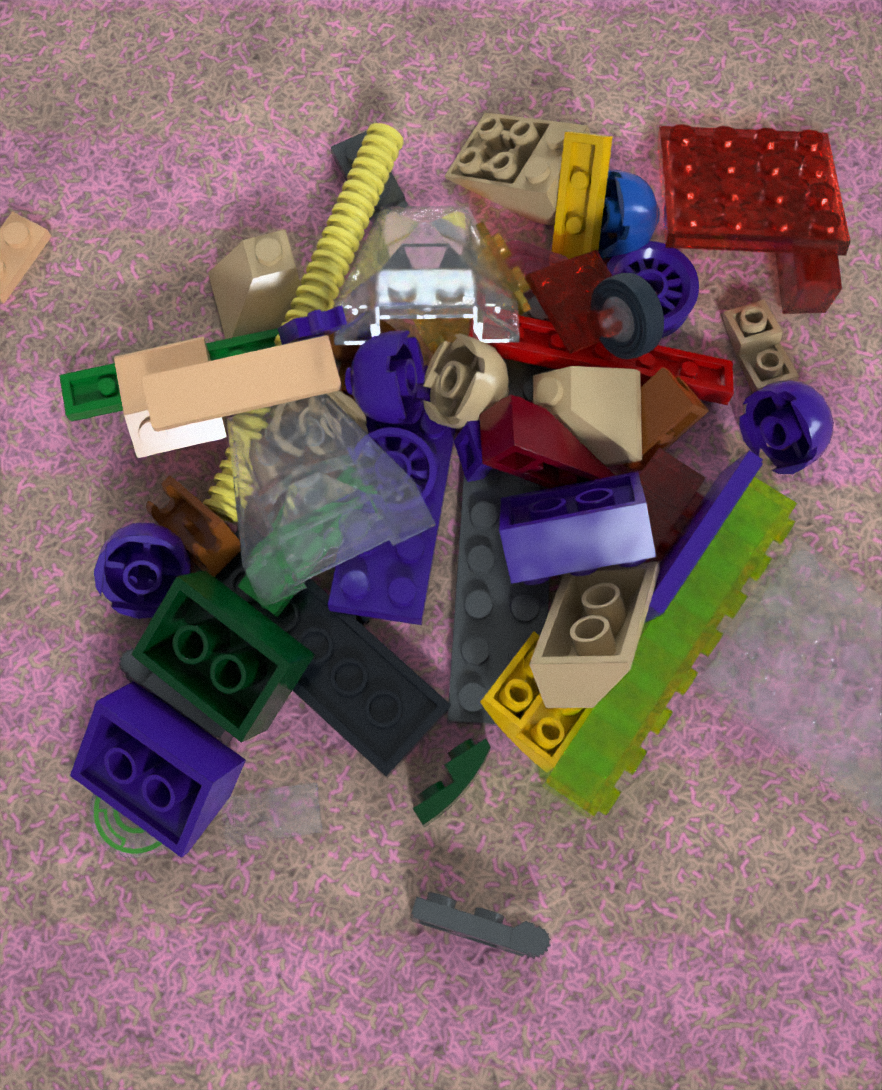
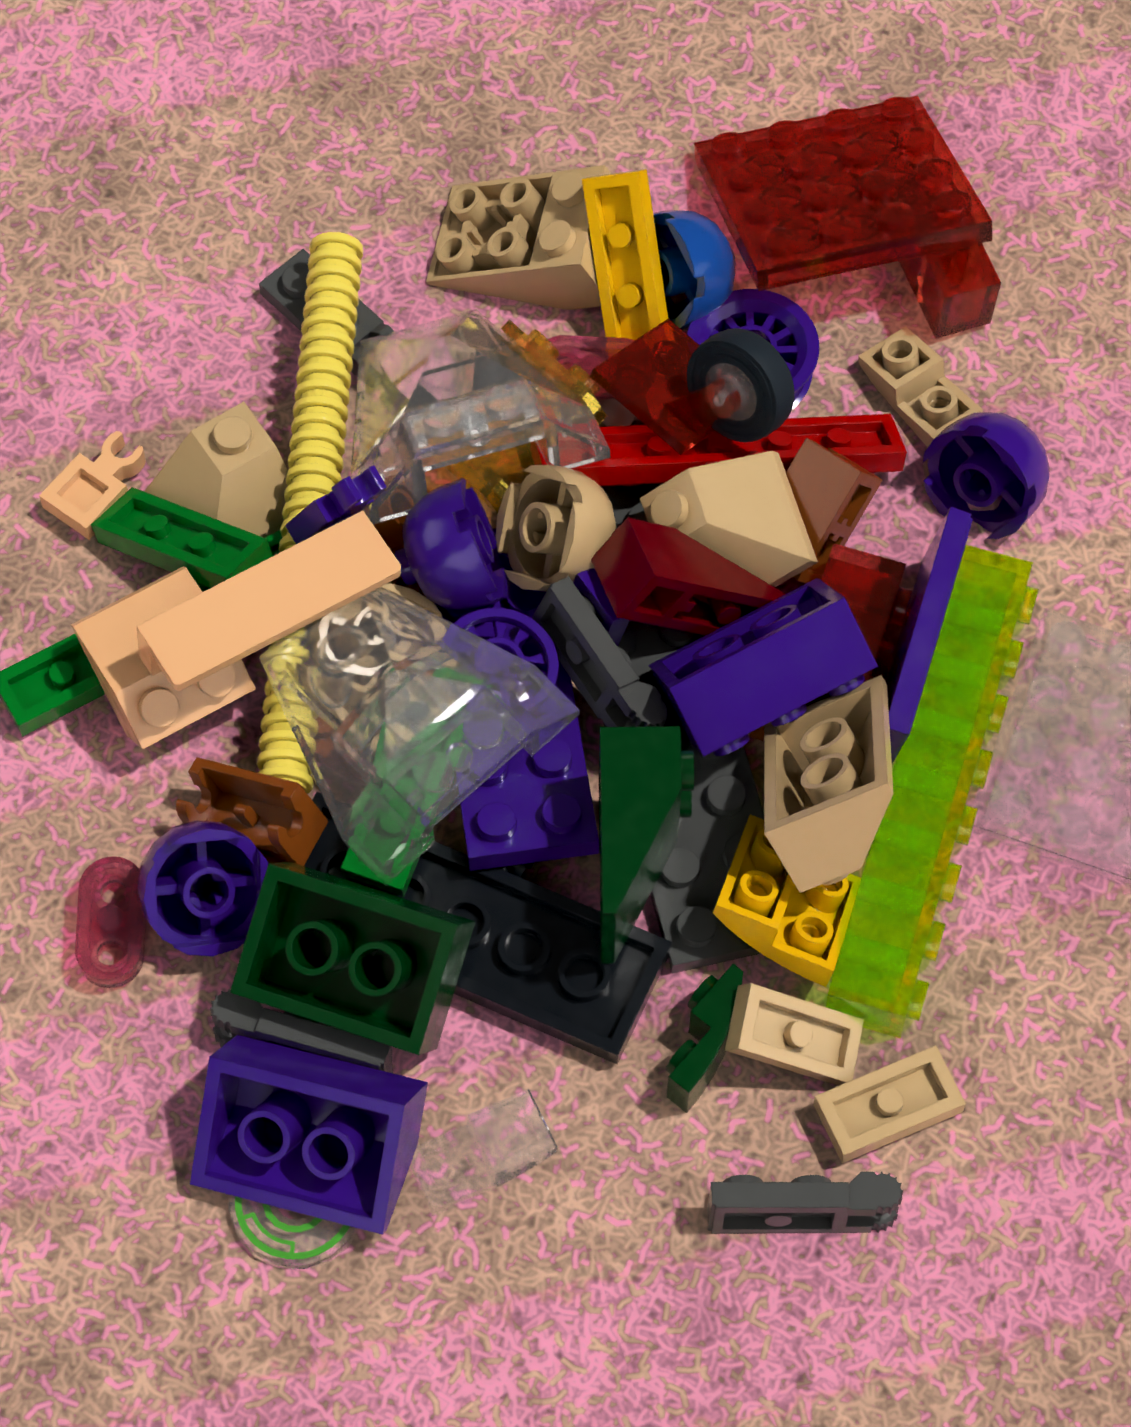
camera: 20 degrees left, 10 degrees down
none -> light nougat plate [39,431,146,540]
none -> clear pink plate [75,856,146,988]
none -> green plate [91,487,273,588]
none -> dark grey hinge [532,576,669,727]
none -> dark green slope [598,726,694,964]
none -> tan plate [725,983,864,1085]
none -> tan plate [813,1045,966,1164]

